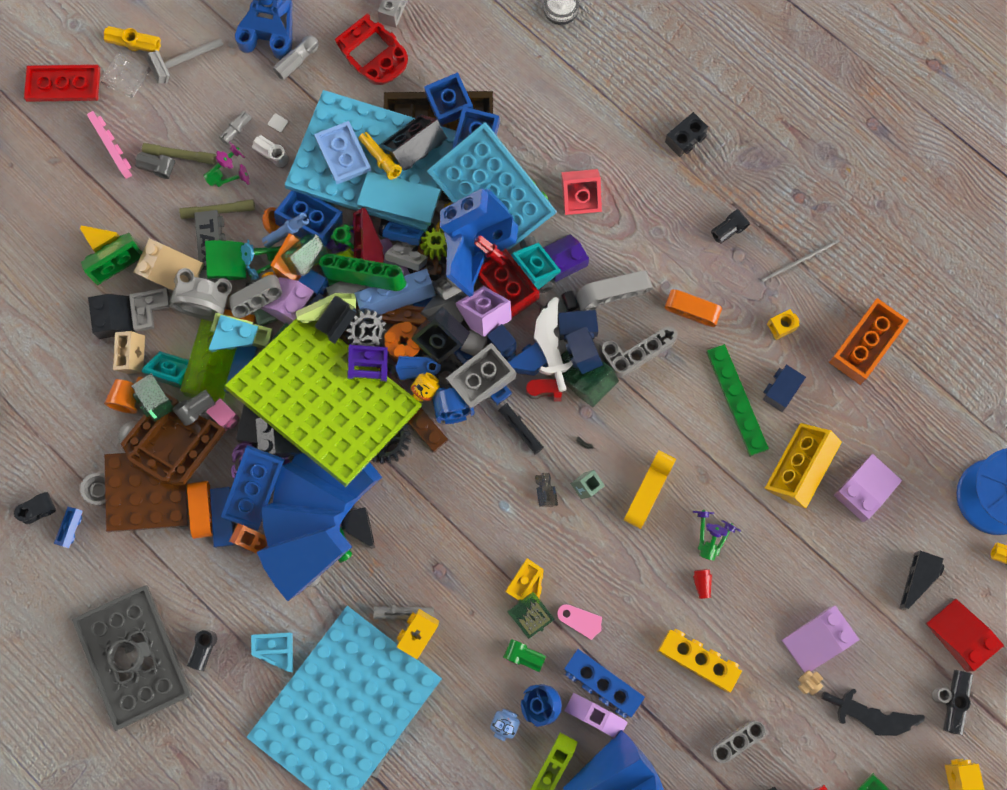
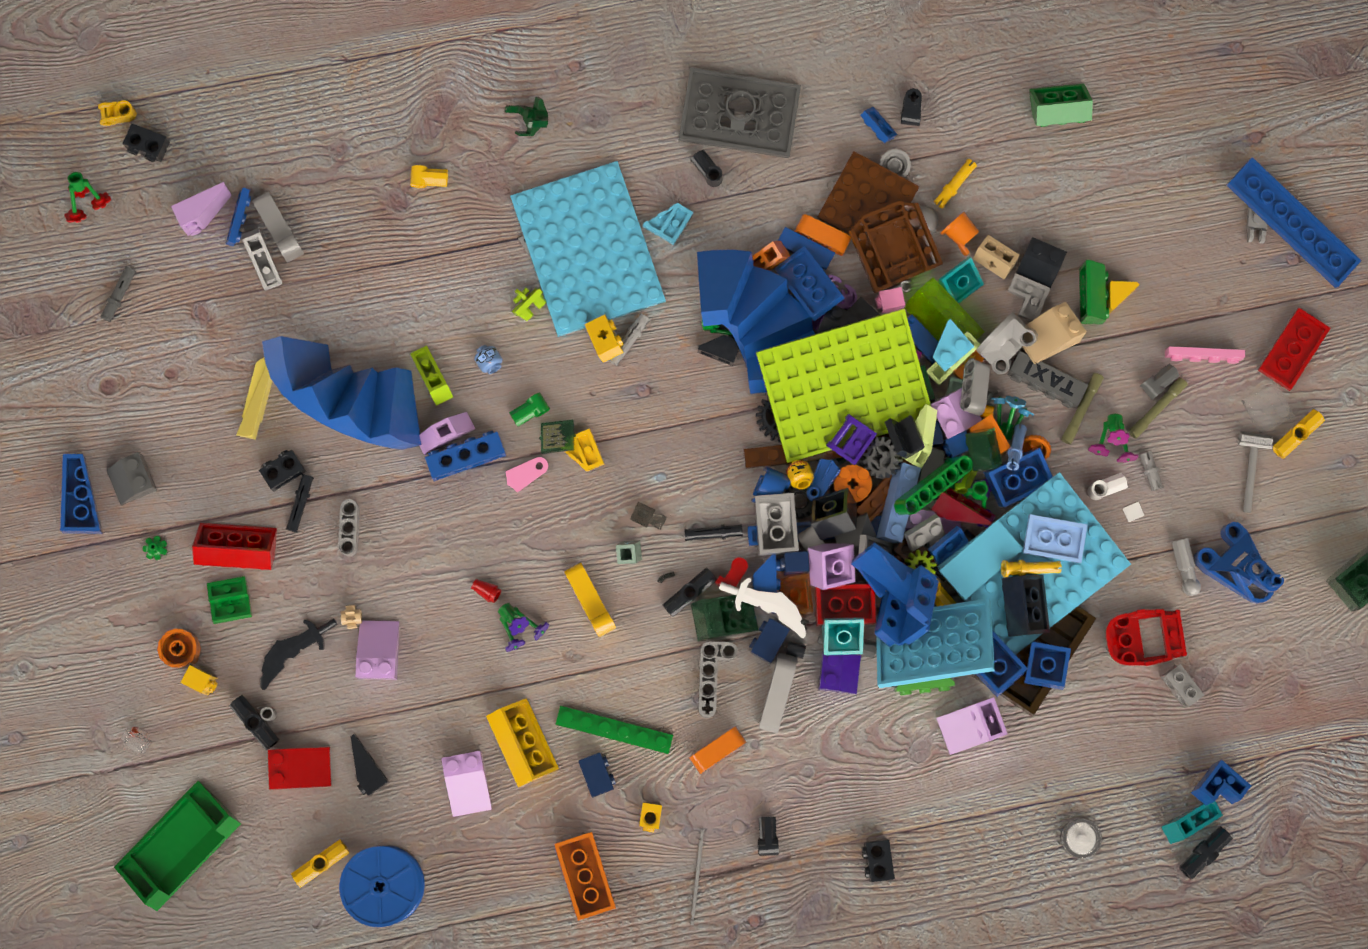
camera: 115 degrees right, 5 degrees up
clear green brick [131,373,174,421] -> none
dark grey piece [173,390,215,426] -> none
green slope [205,240,247,280] -> none
red axle [474,235,508,266] -> none
blue cylinder [521,684,562,727] -> none
coral slope [561,169,602,215] -> none
dark blue brick [565,327,603,374] -> none
yellow brick [657,629,742,693] -> none
none -> lime hips [511,288,546,321]
none -> black piece [662,567,717,617]
none -> clear orange slope [779,574,813,616]
none -> yellow pin [934,159,977,209]
none -> lavender slope [936,697,1008,755]

